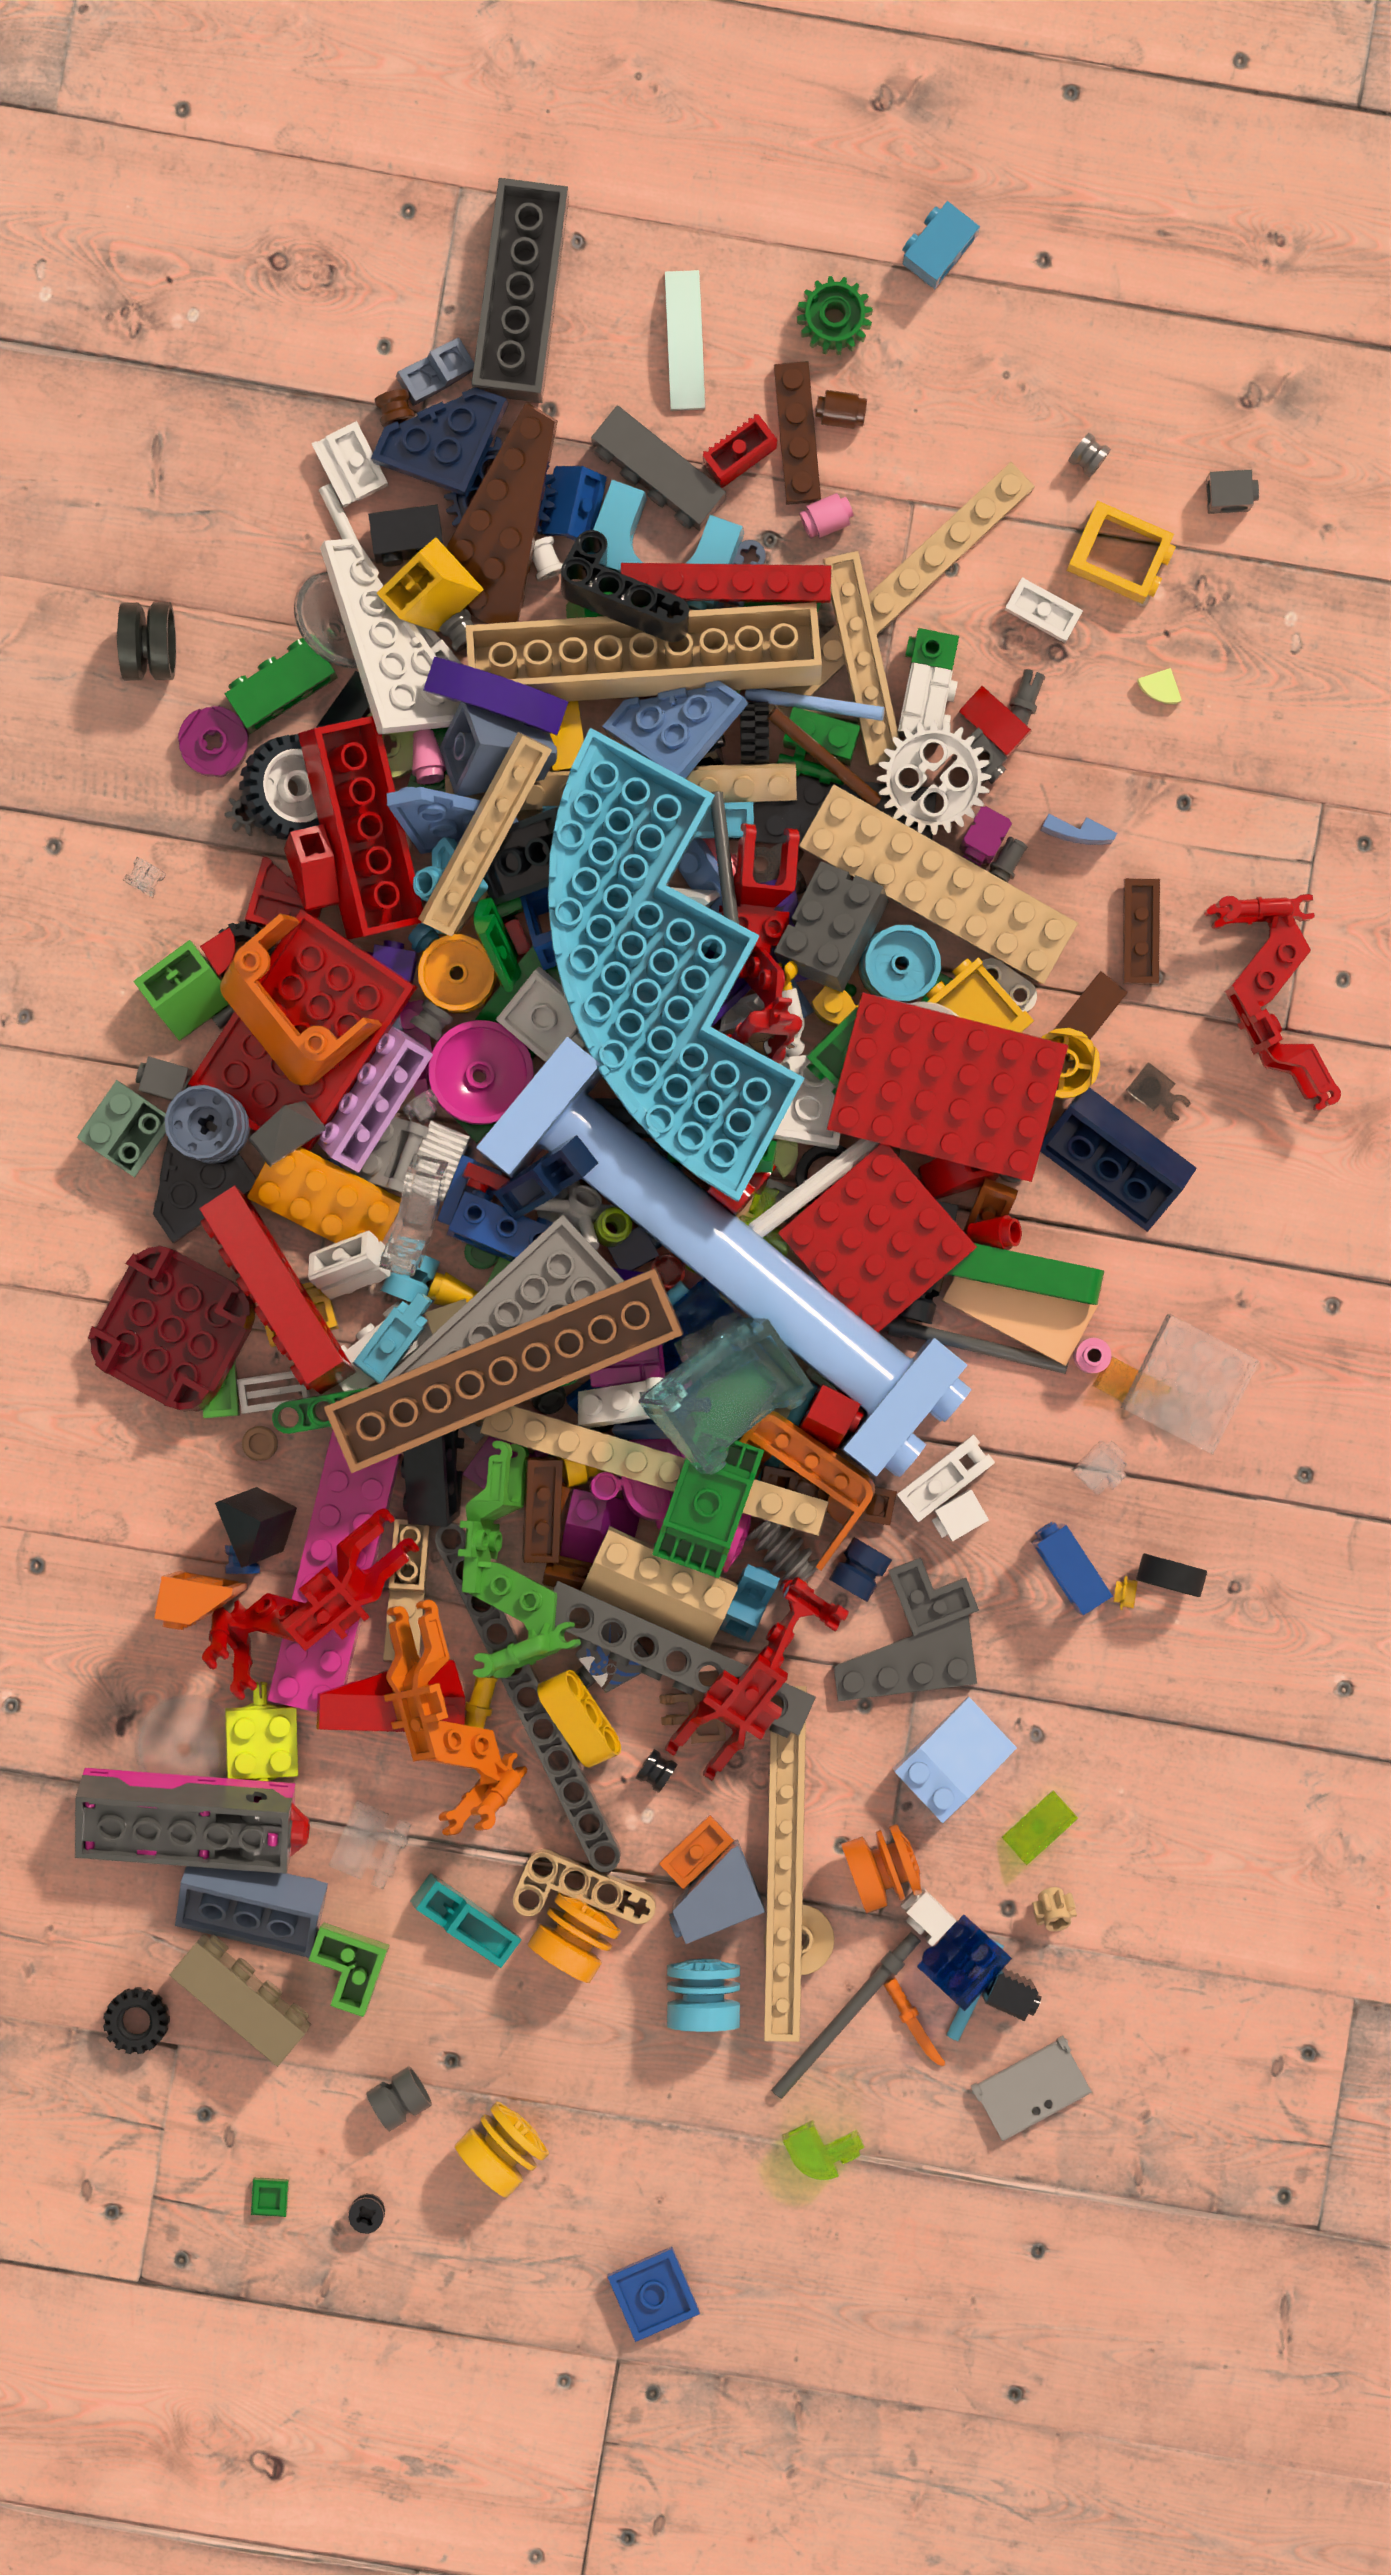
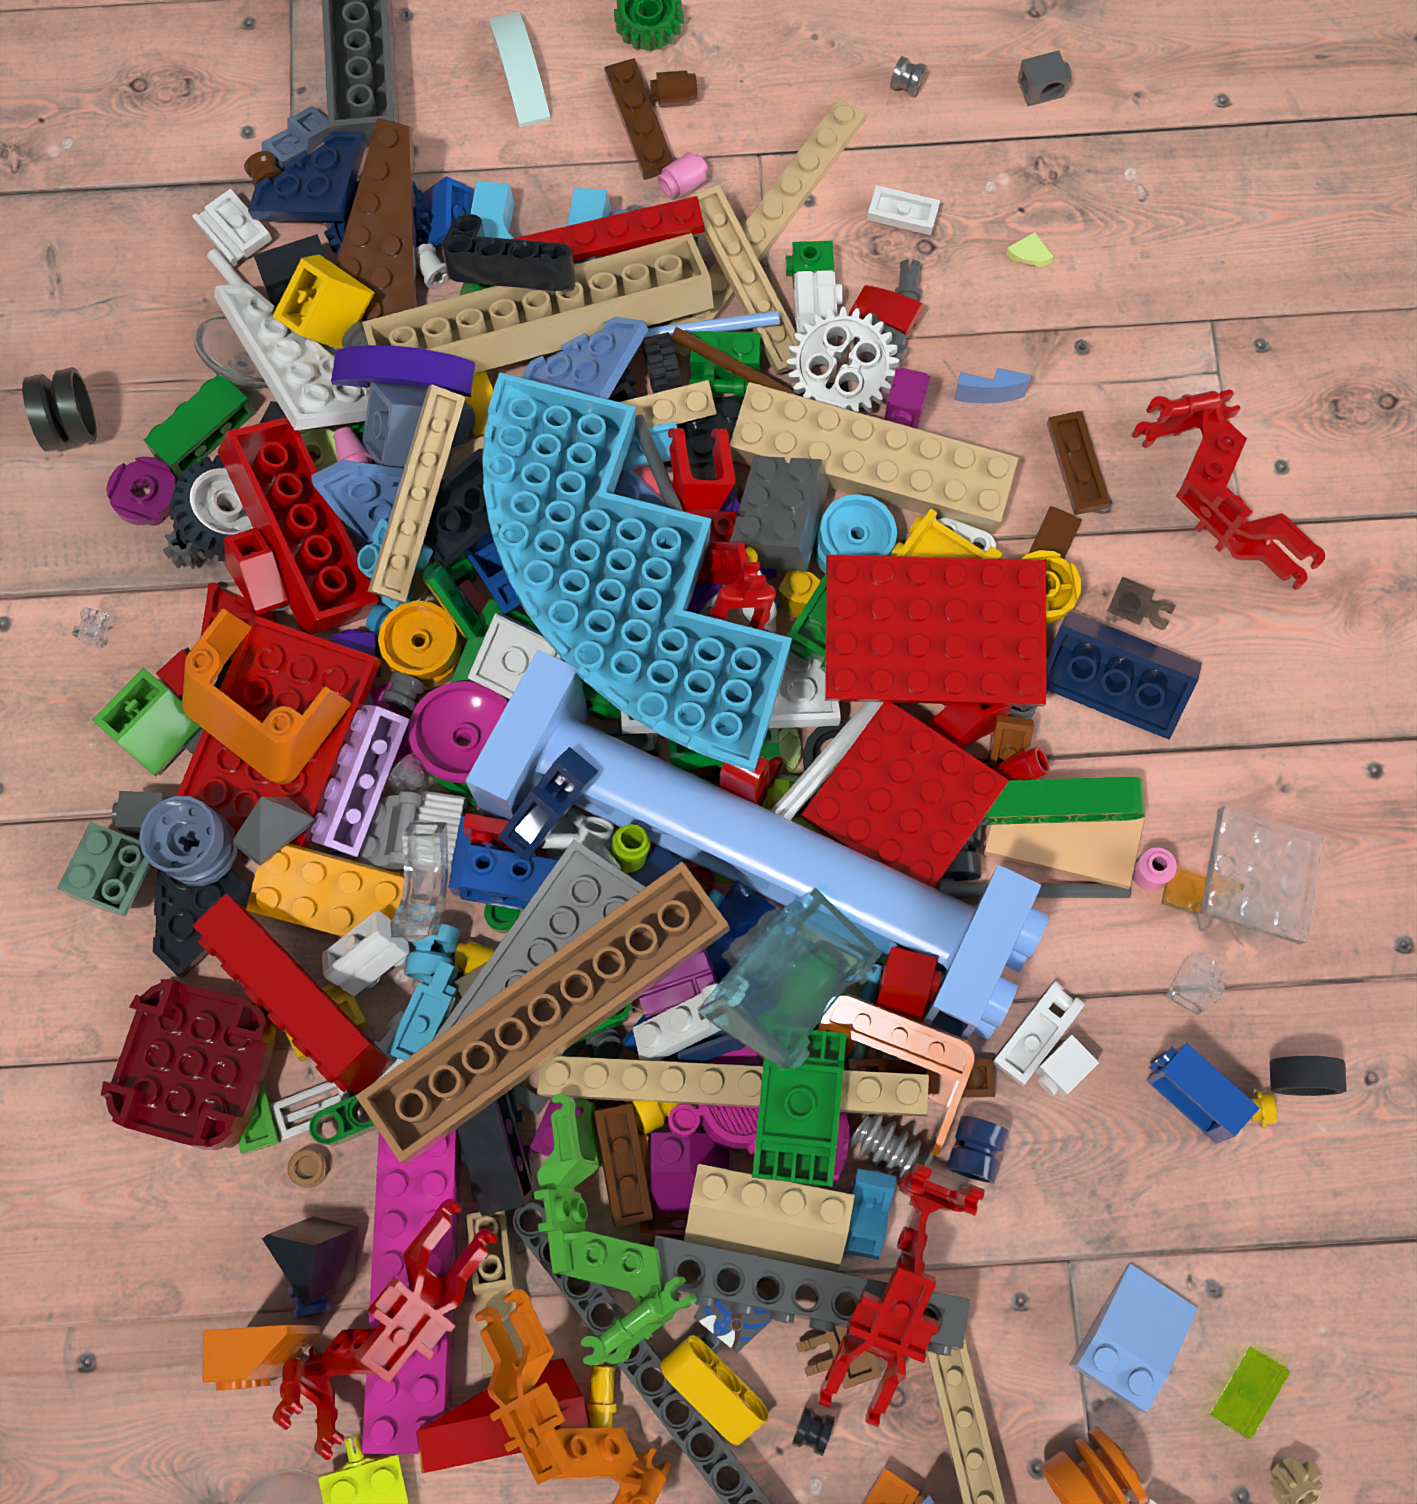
camera: 10 degrees left, 15 degrees down
dark grey brick [591,405,726,531] -> none
red brick [703,414,778,488] -> none
dark grey wing [833,1615,977,1701] -> none
dark grey plate [888,1557,979,1636] -> none
dark grey pin [989,837,1028,883] -> none
yellow window [1066,500,1176,604] -> none

